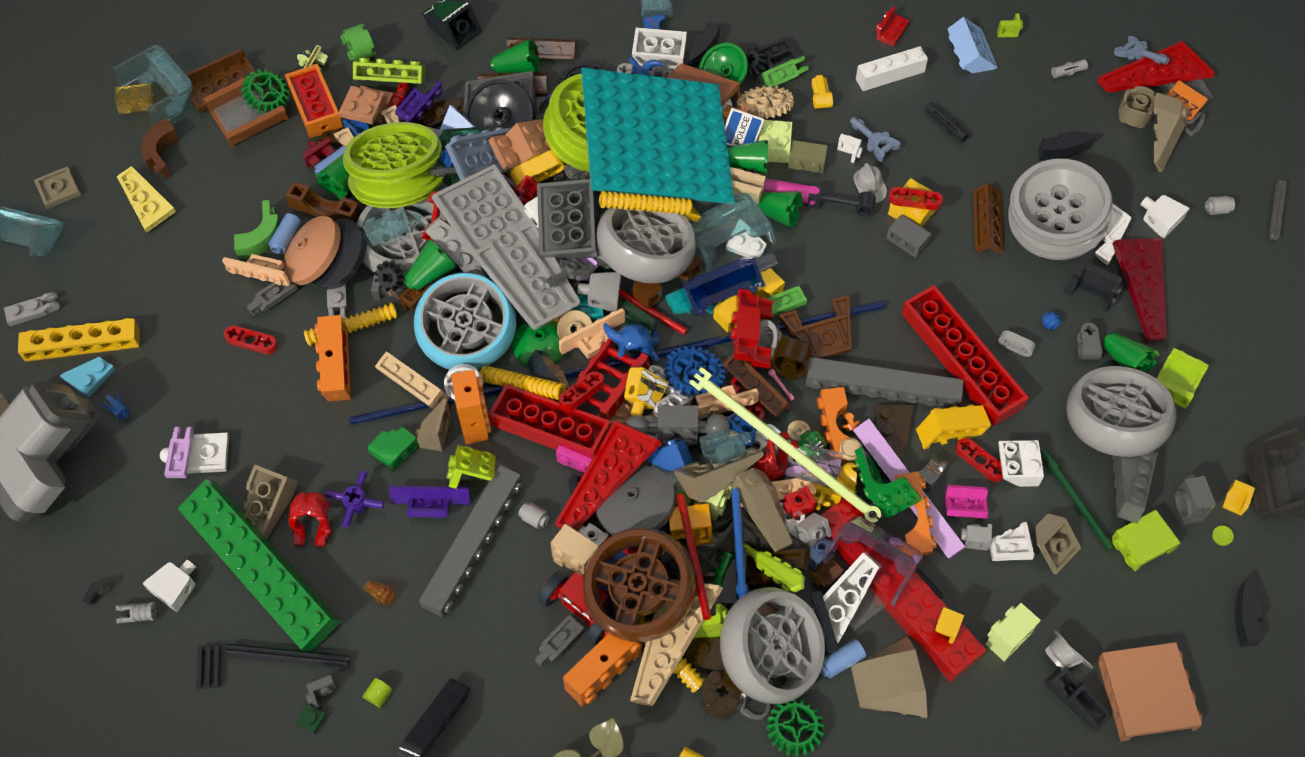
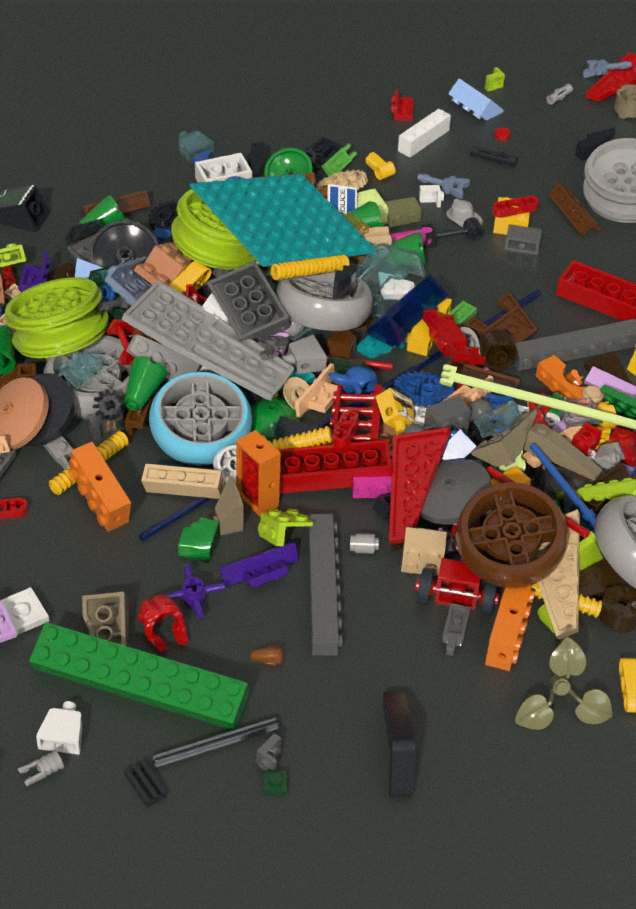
camera: 30 degrees left, 15 degrees down
lime brick [362,678,393,709] -> none
none -> black wing [65,218,104,244]
none -> black slope [332,265,358,299]
none -> clear yellow axle [344,213,370,234]
none -> red tile [495,127,510,141]

